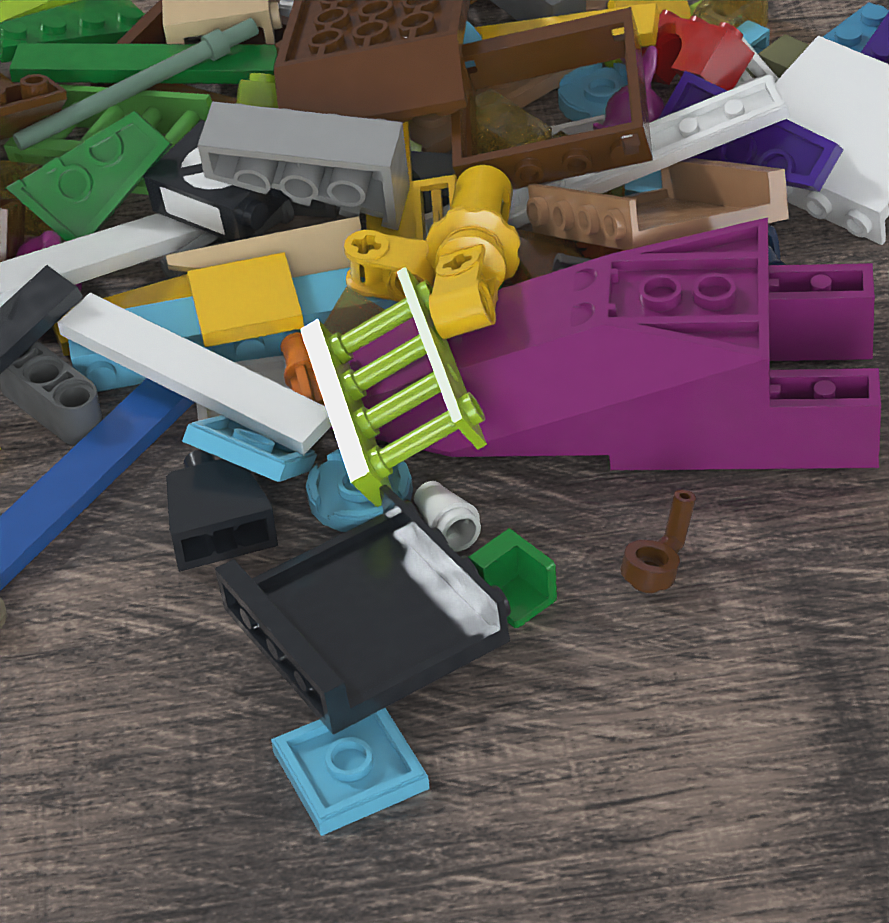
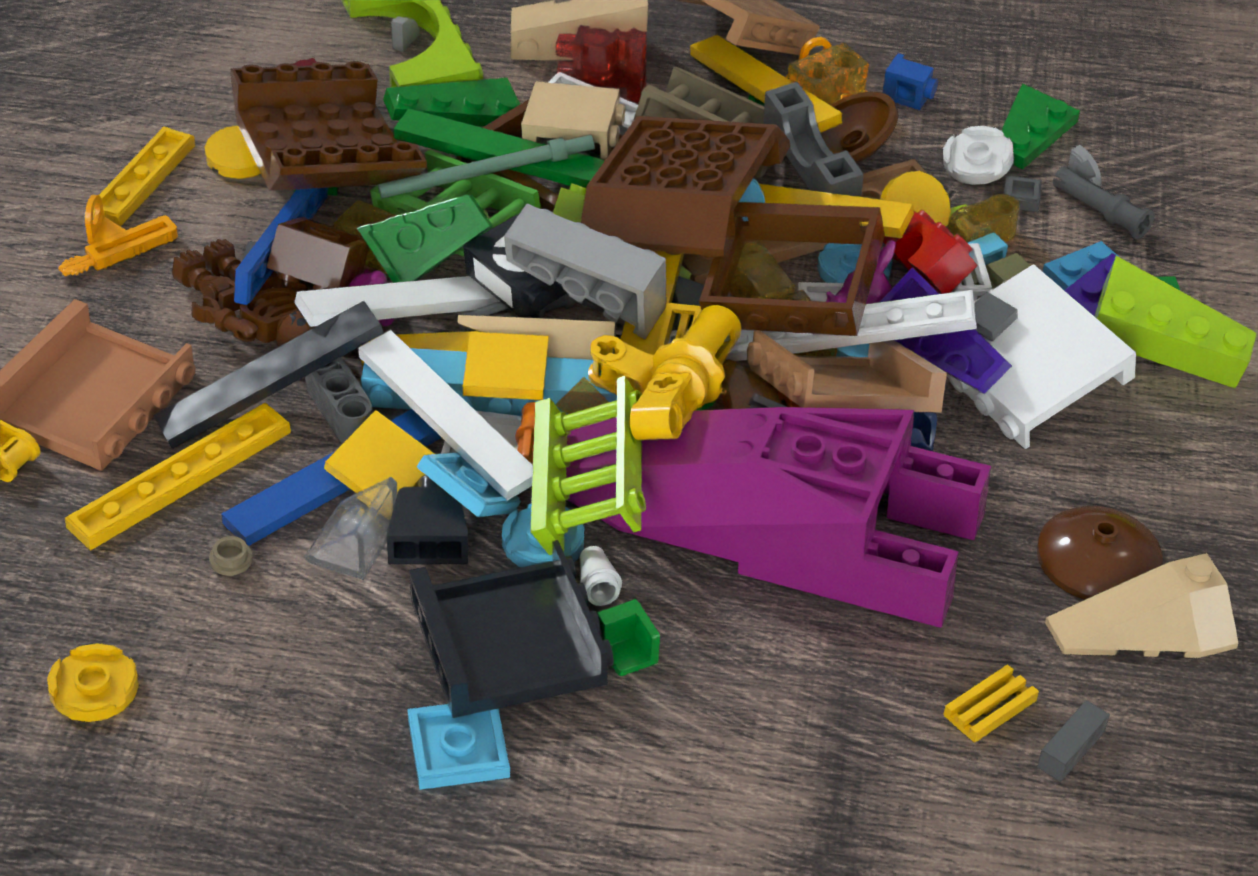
camera: 10 degrees right, 0 degrees up
reddish brown plate [621,490,696,593] -> none
none -> clear slope [304,477,397,580]
none -> yellow tile [324,410,435,517]
none -> dark grey tile [974,292,1018,341]

